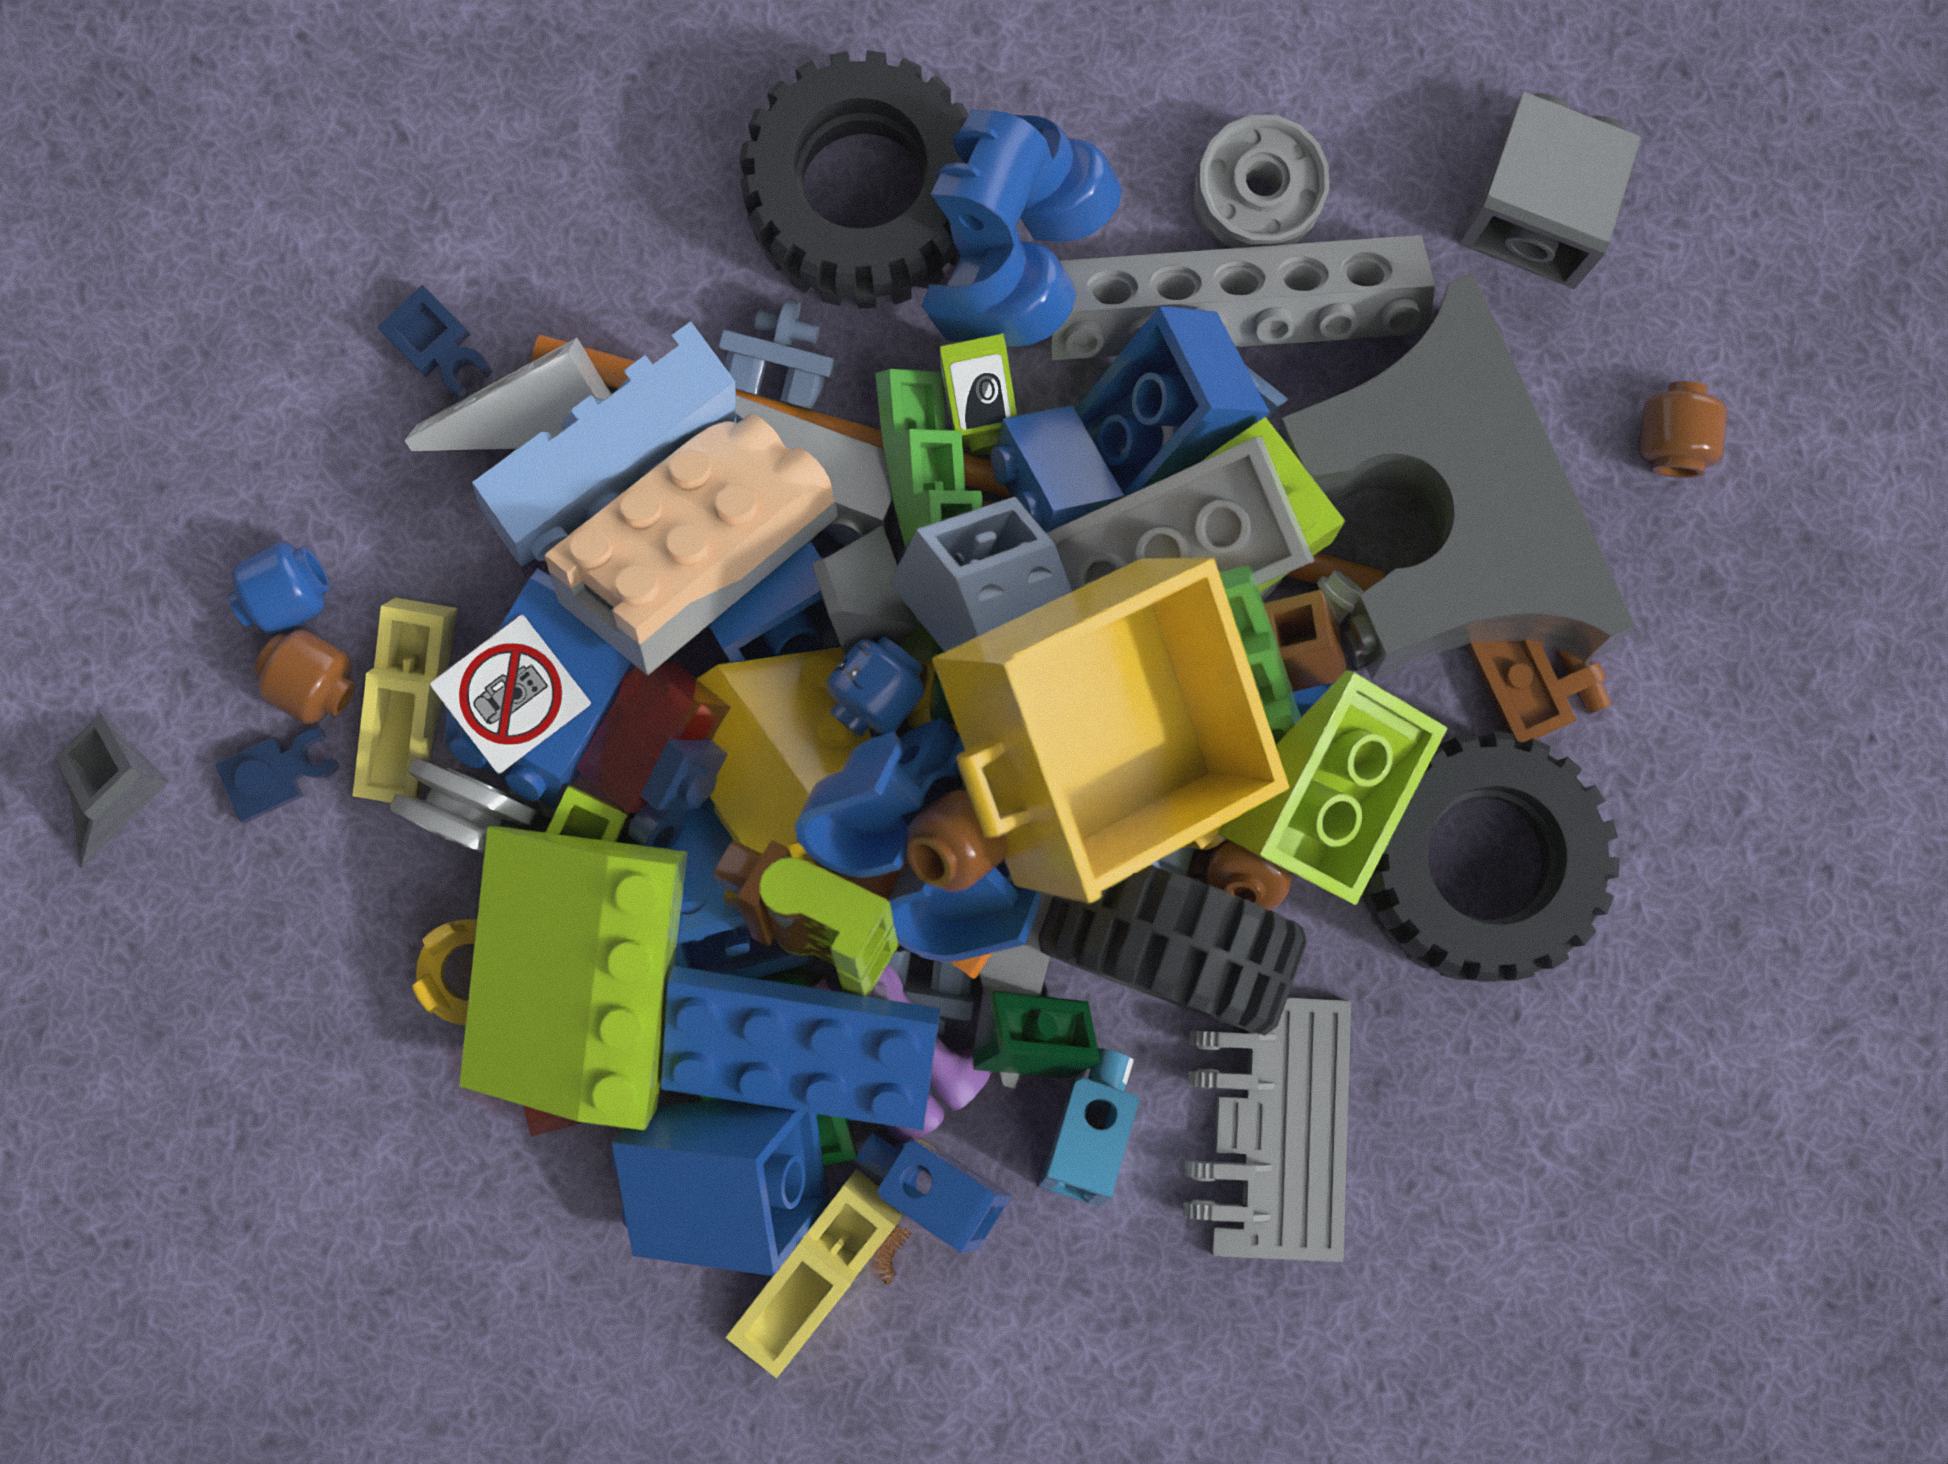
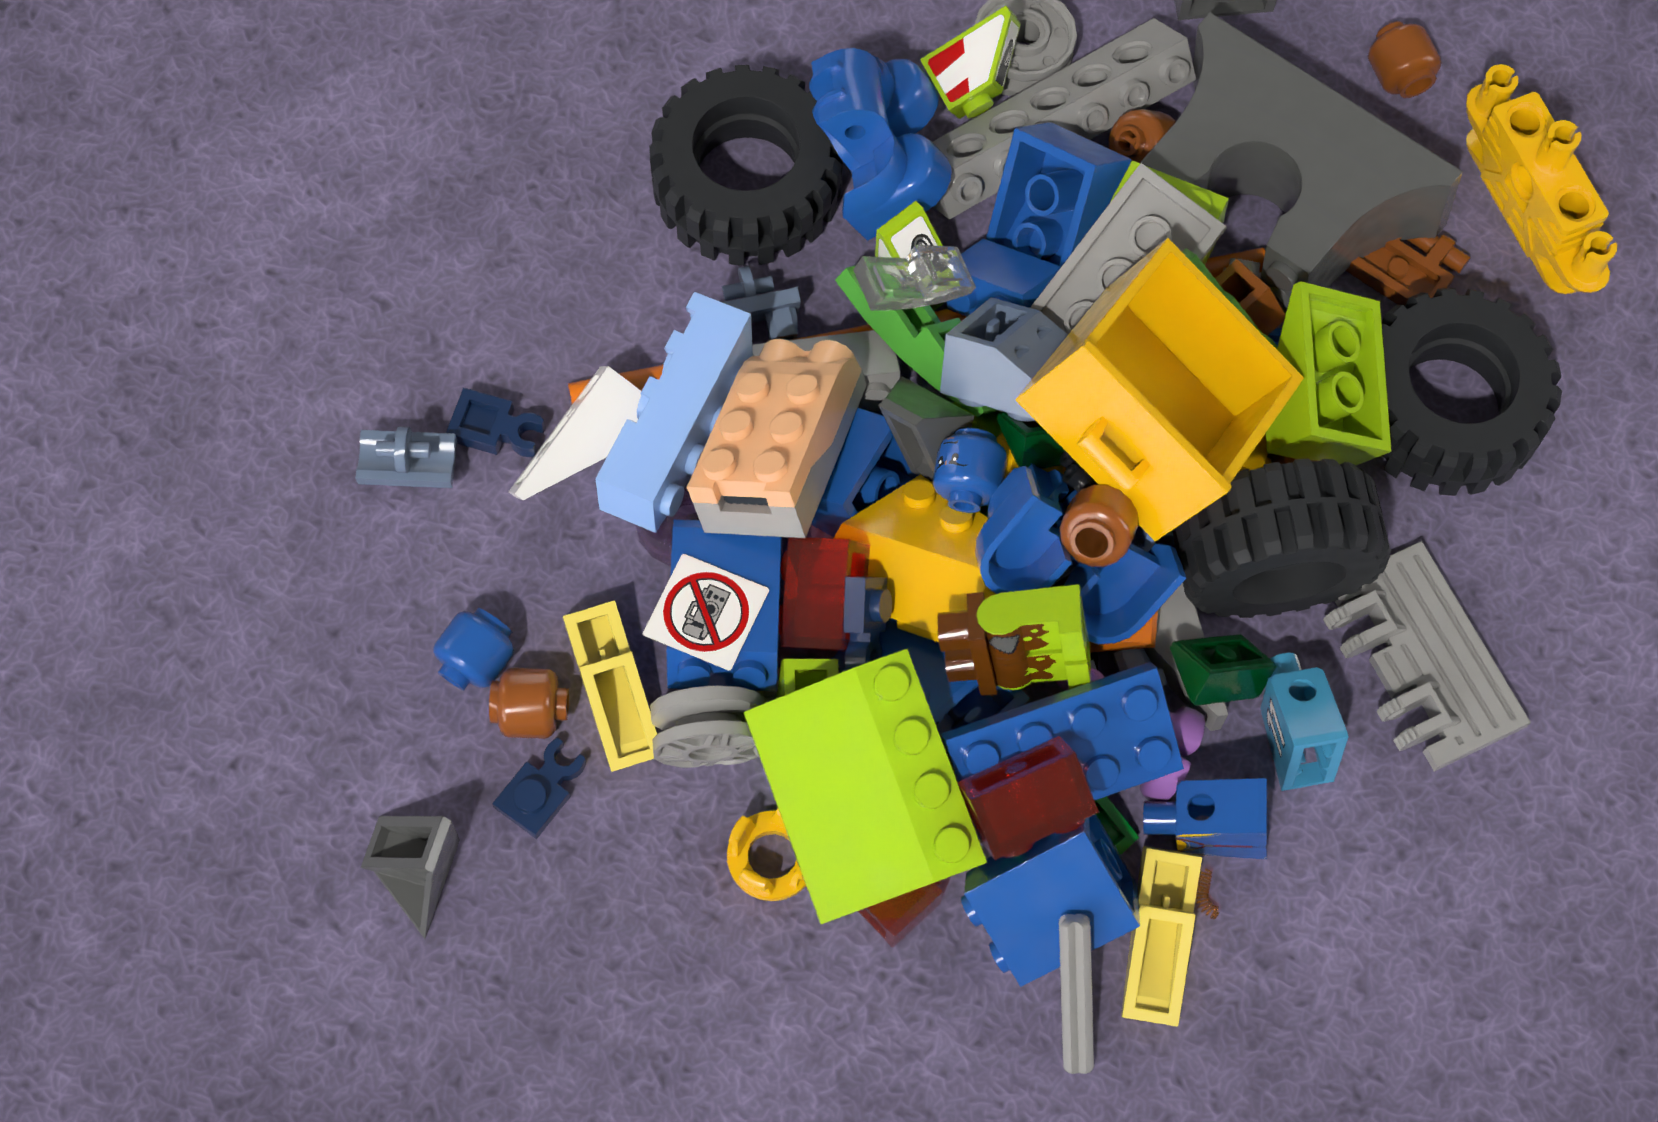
camera: 30 degrees left, 15 degrees down
none -> sand blue hips [355,426,457,488]
none -> clear slope [853,245,976,311]
none -> slope [920,6,1021,119]
none -> clear red brick [957,736,1099,860]
none -> light grey axle [1059,914,1094,1074]
none -> dark orange head [1109,109,1176,163]
none -> yellow piece [1466,64,1617,294]

